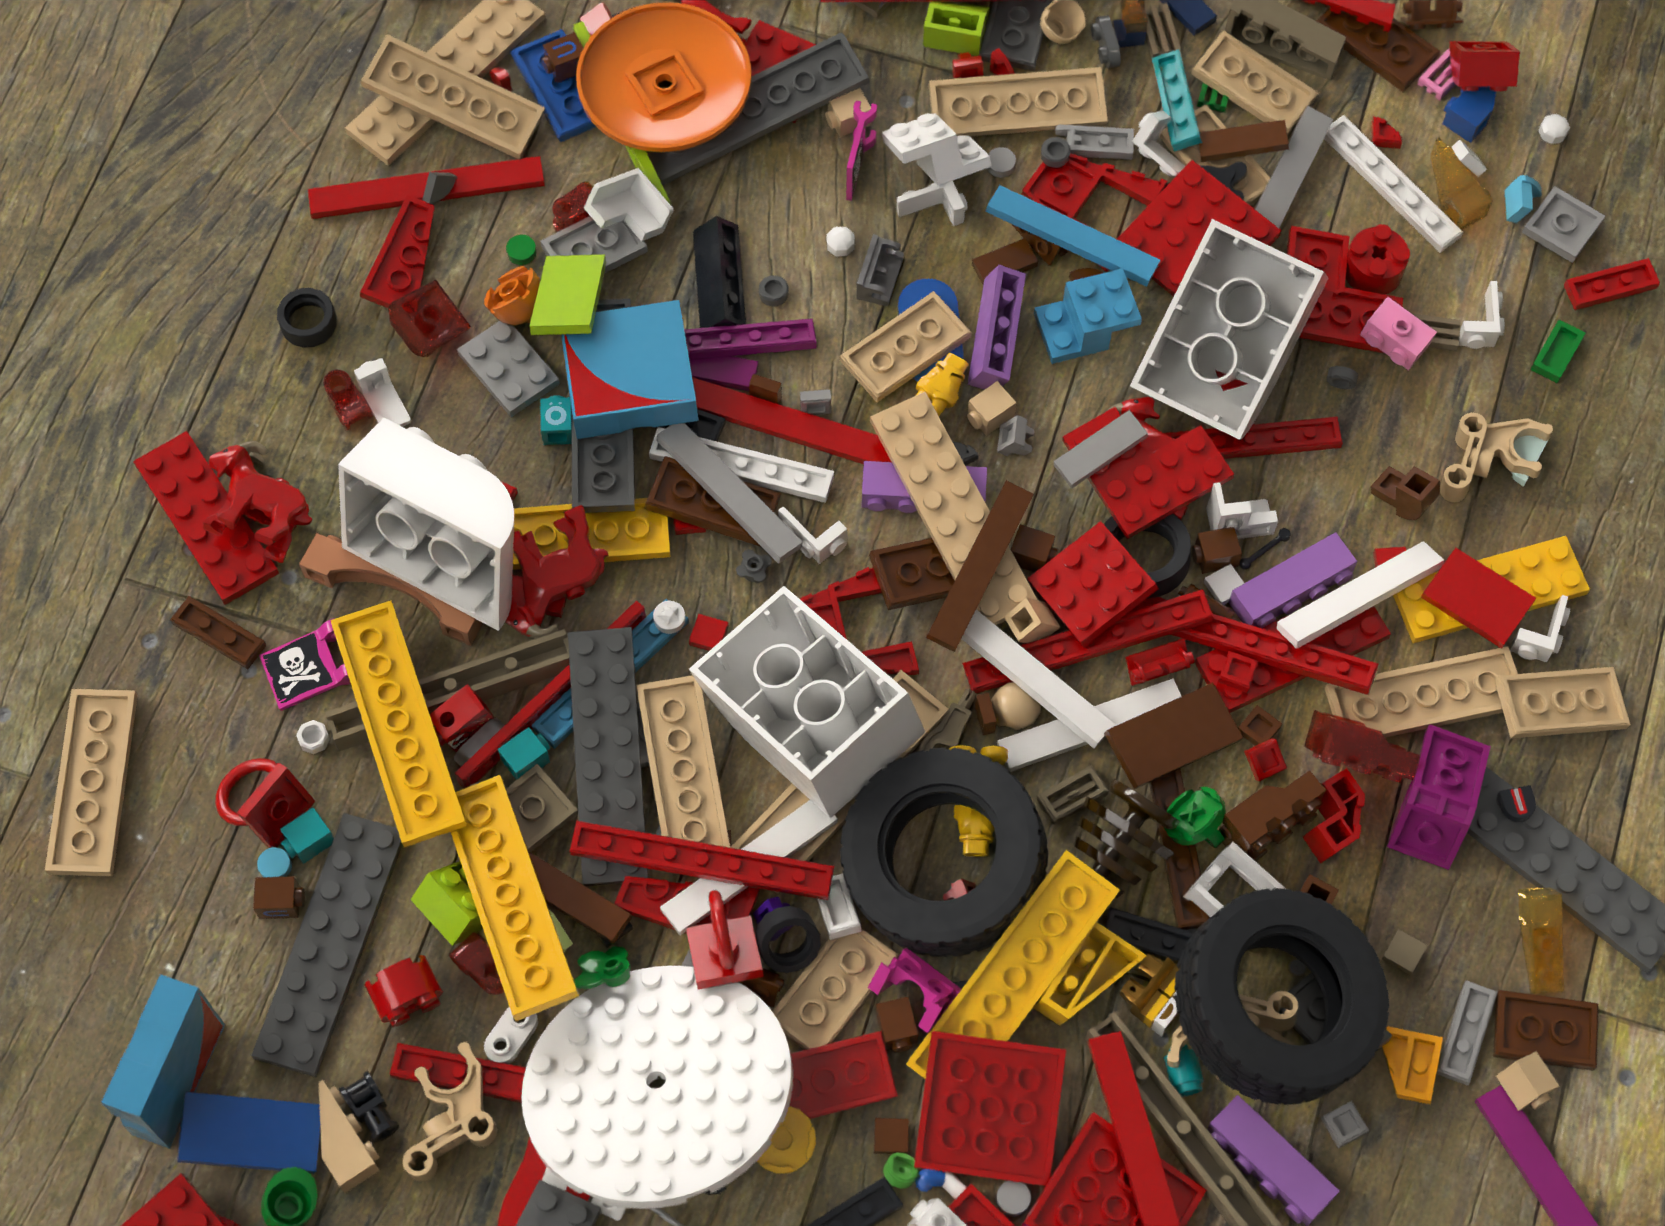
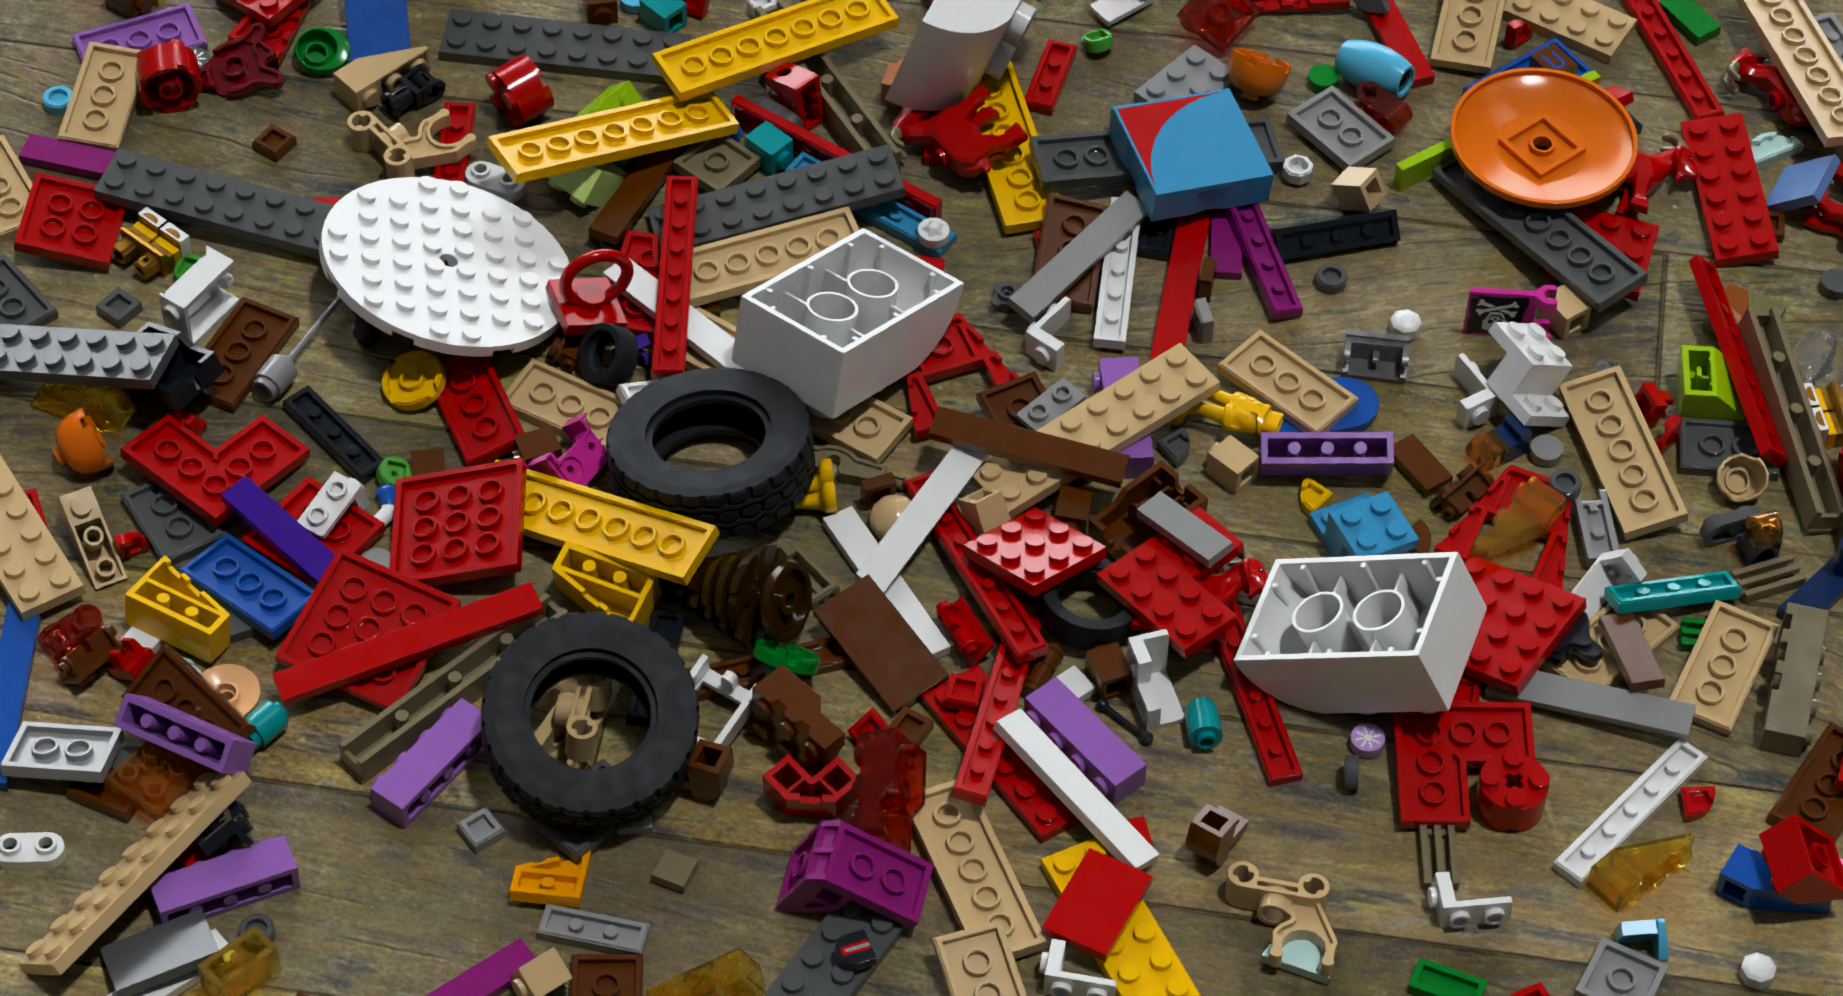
camera: 80 degrees right, 15 degrees down
lime tile [529,254,606,335] -> none
green plate [574,946,631,989] -> none
white panel [584,168,674,241] -> none
dark azure tile [986,185,1160,287] -> none
light grey tile [997,415,1034,456] -> none
bright pink brick [1360,297,1437,370] -> none
white tile [1451,140,1487,177] -> none
none -> light grey bracket [1017,378,1086,431]
none -> bright green tile [1082,29,1113,54]
none -> reddish brown piece [1088,460,1208,561]
none -> teal brick [1184,697,1223,750]
none -> white tile [1282,154,1314,185]
none -> yellow tile [1299,476,1333,517]
none -> tan brick [1331,166,1388,212]
none -> medium azure piece [1335,40,1415,98]
none -> lavender tile [1350,723,1385,758]
none -> leg [1465,413,1532,472]
none -> clear yellow slope [1472,476,1566,561]

